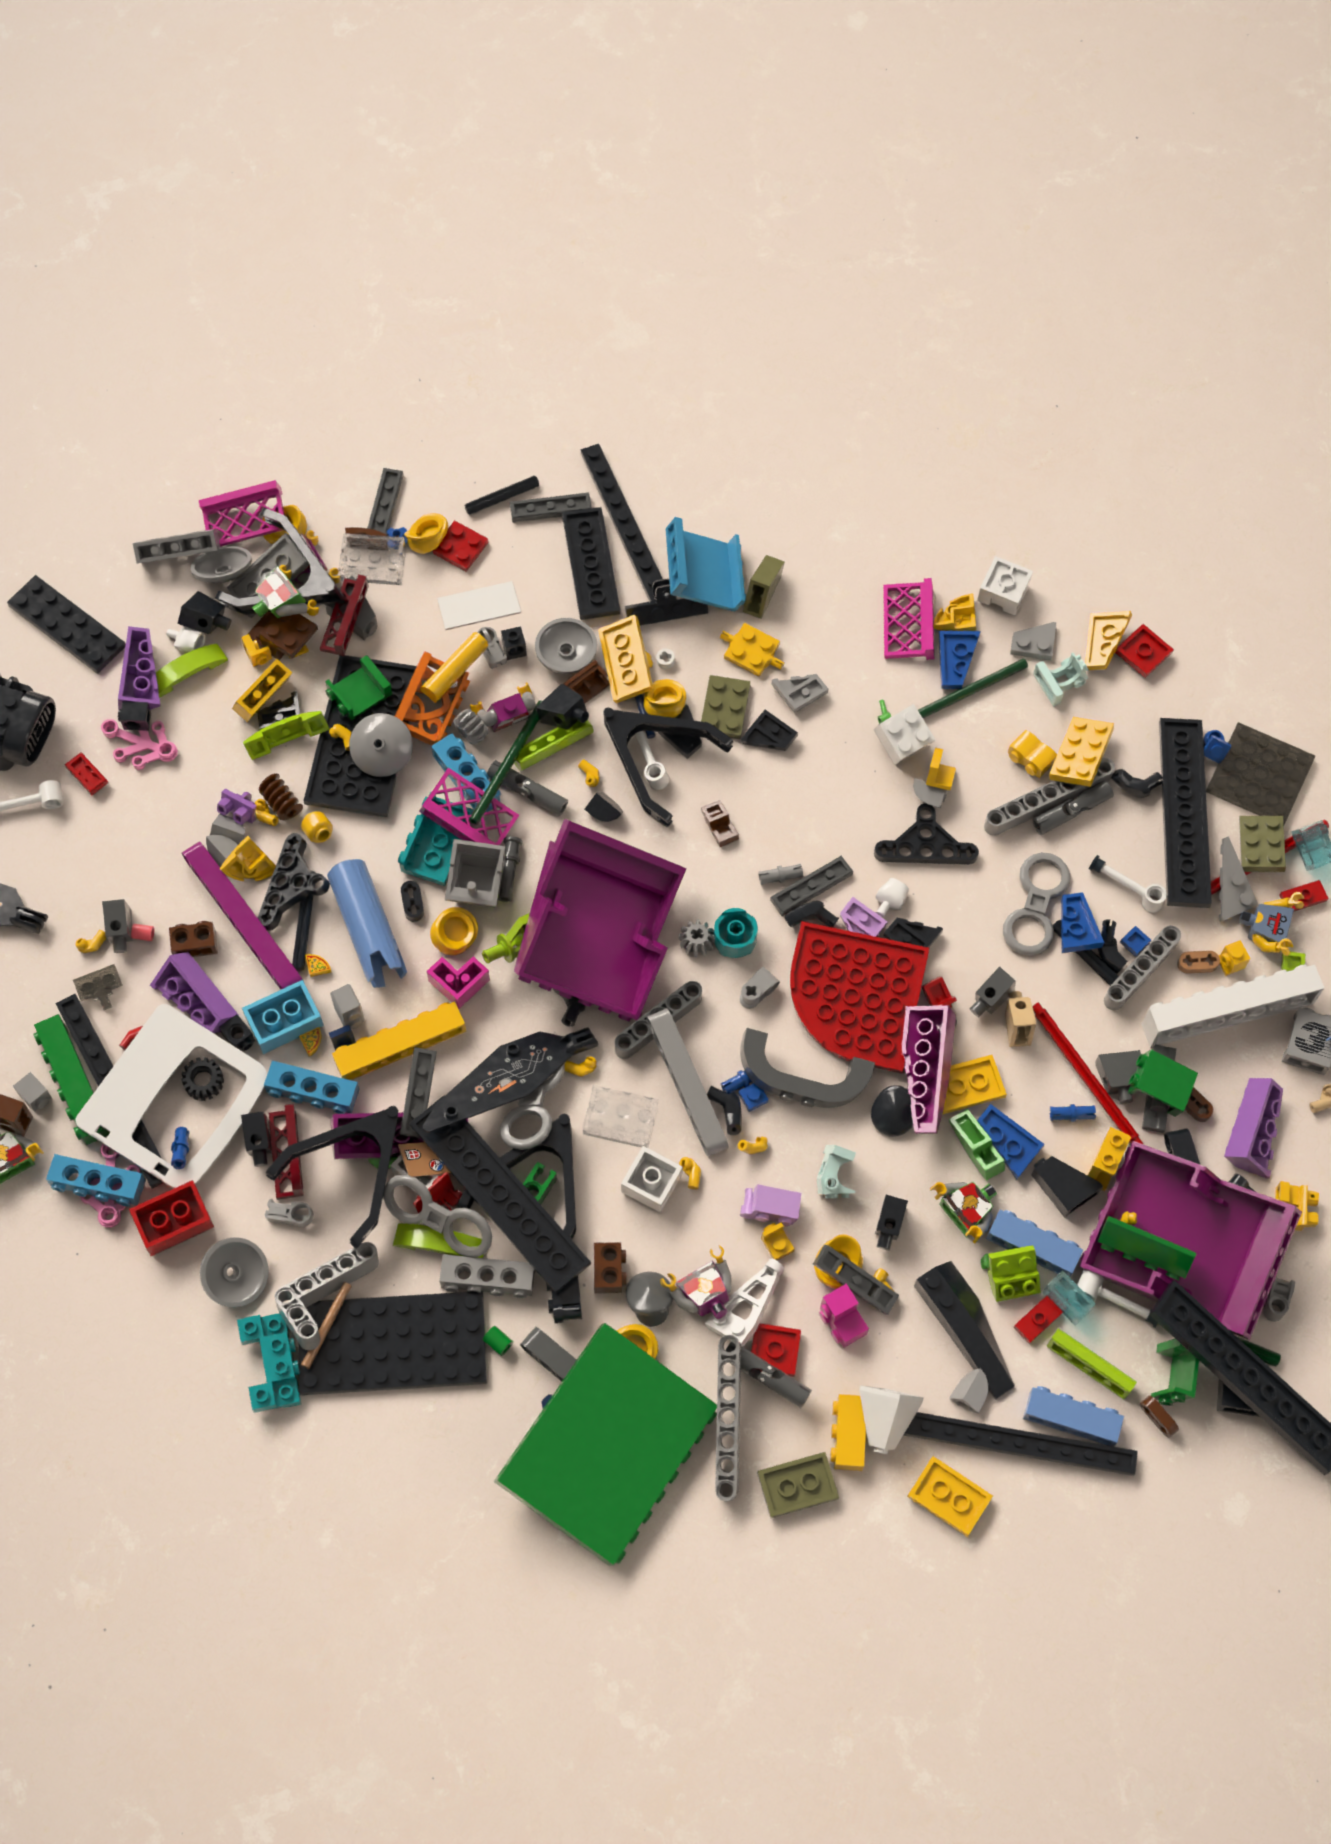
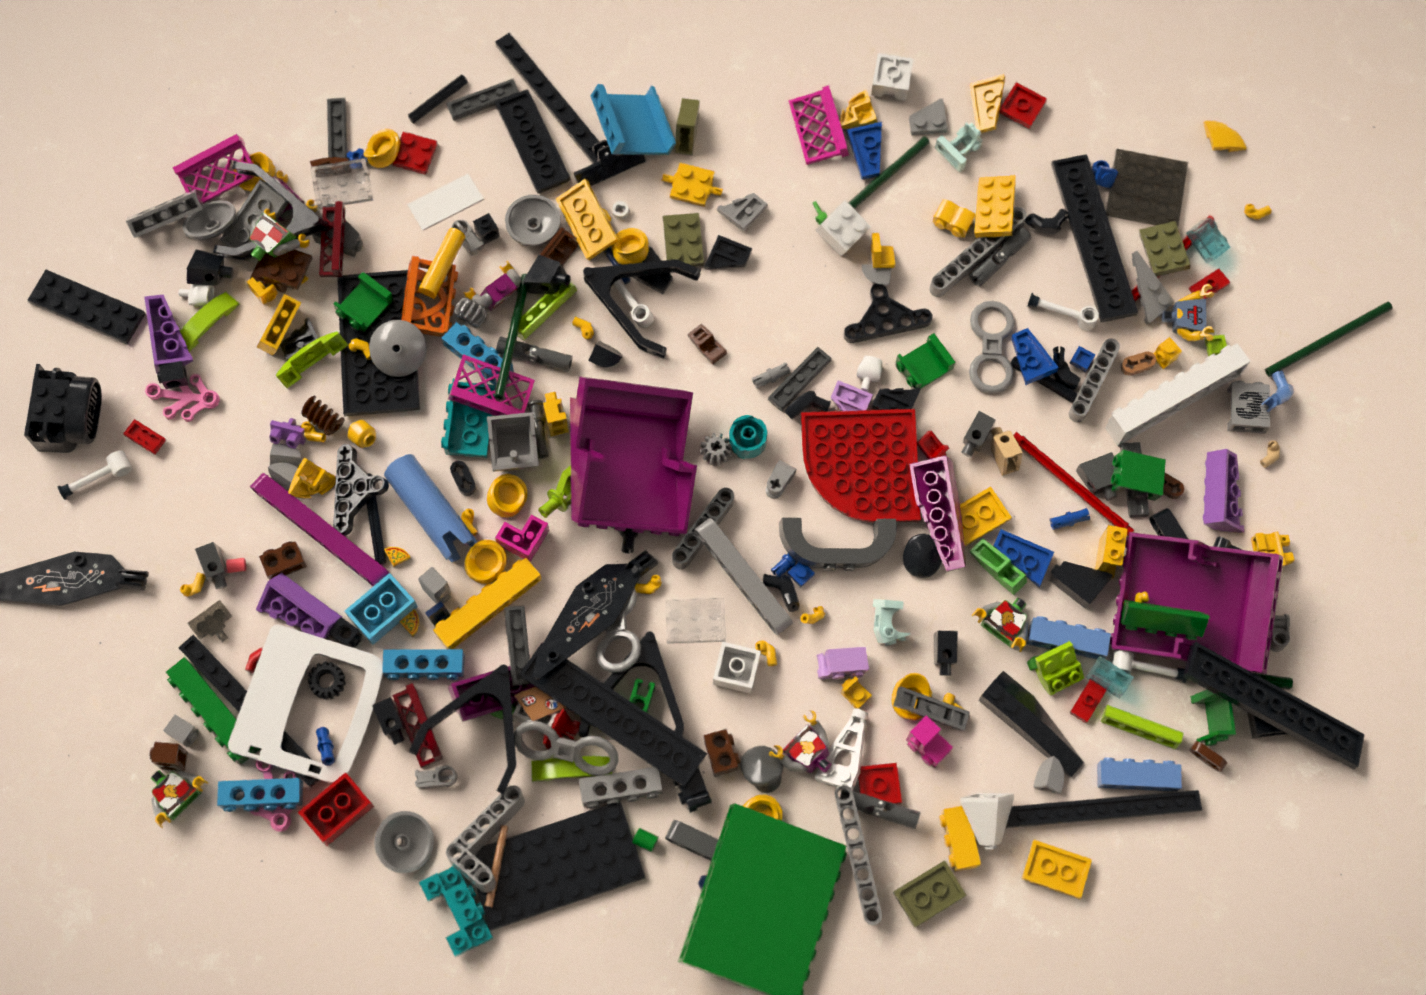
camera: 15 degrees left, 5 degrees up
none -> yellow arm [461,508,478,537]
none -> yellow piece [464,539,507,584]
none -> yellow hips [543,392,569,437]
none -> green panel [895,333,955,389]

